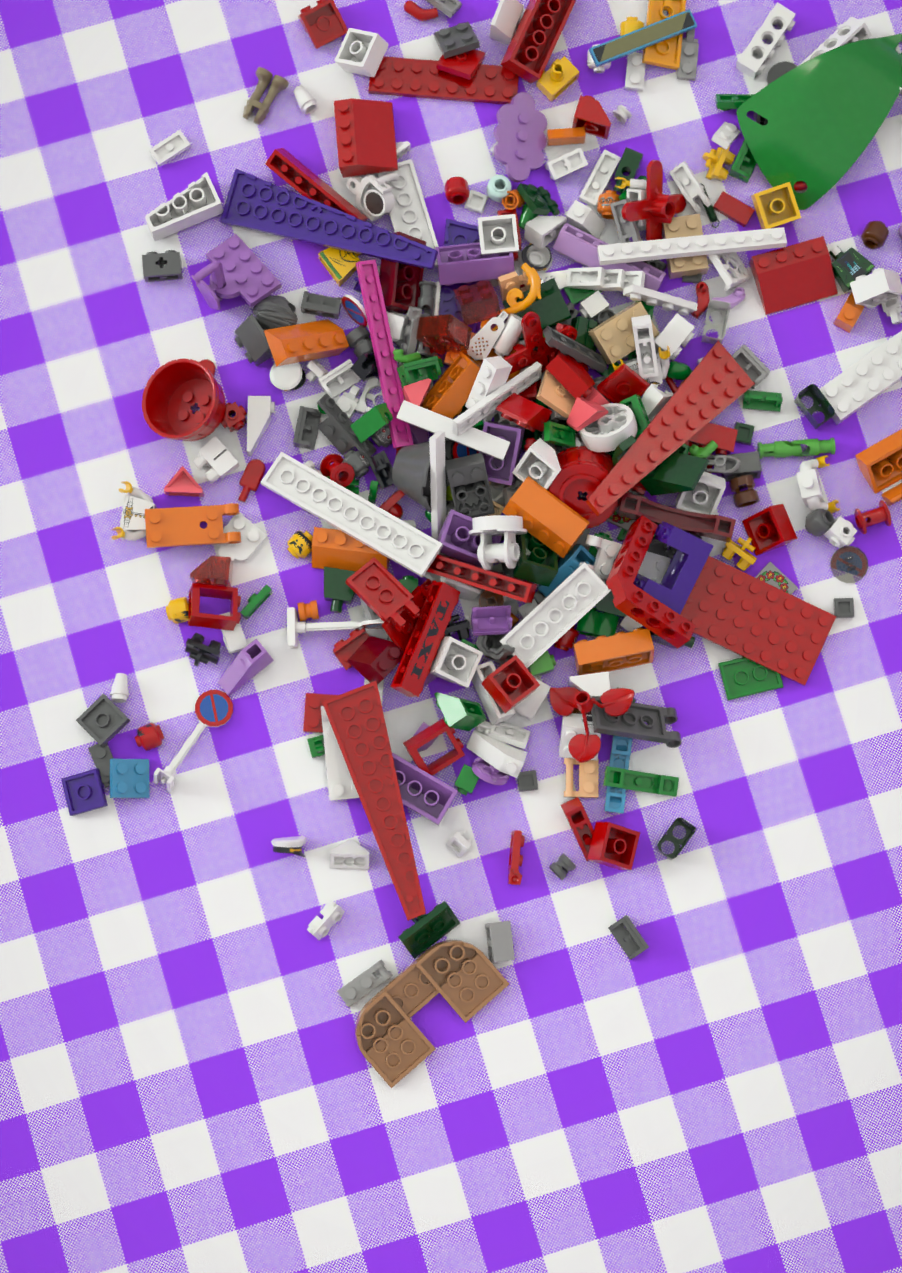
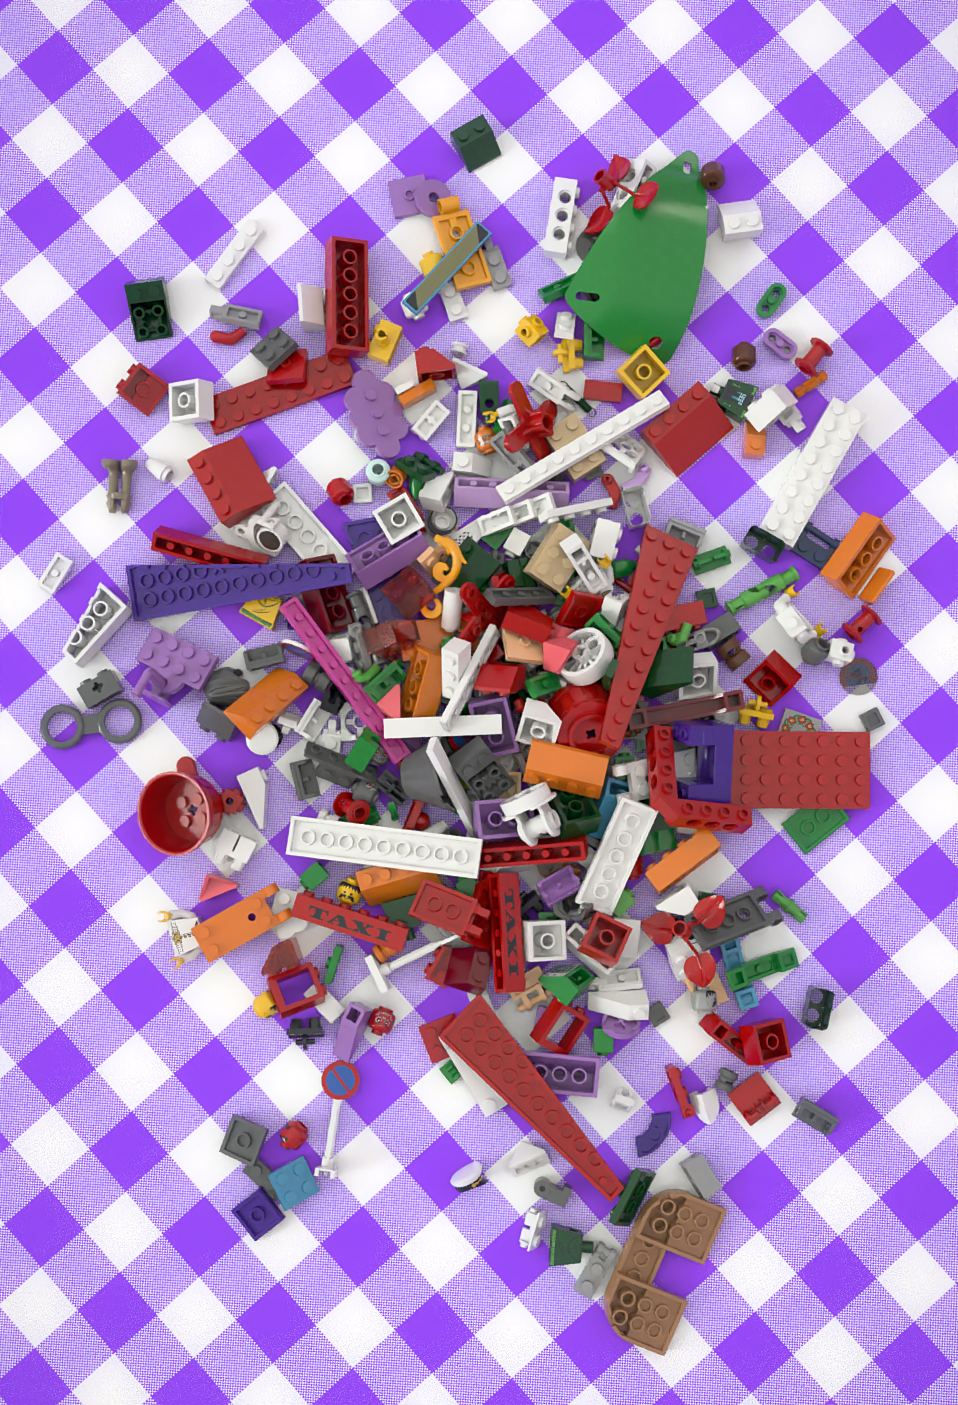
camera: 15 degrees left, 5 degrees up
white cone [110,673,129,703] -> none
red piece [238,459,265,503] -> none
white piece [466,310,509,360] -> none
none -> dark grey bar [40,699,143,750]
none -> red brick [290,890,411,952]
none -> green brick [299,861,331,891]
none -> red head [367,1006,396,1036]
none -> white tile [395,380,415,399]
none -> white slope [452,357,488,390]
none -> light nougat plate [510,965,554,1013]
none -> yellow brick [515,314,549,348]
none -> dark grey leg [534,1177,572,1208]
none -> dark green torso [549,1223,594,1266]
none -> red plant [583,154,660,234]
none -> dark purple tile [635,1111,671,1158]
none -> white brick [689,1088,719,1125]
none -> light grey head [691,986,717,1014]
none -> red hinge [727,1071,781,1126]
none -> bright green pin [770,889,808,923]
none -> dark blue plate [790,521,841,570]

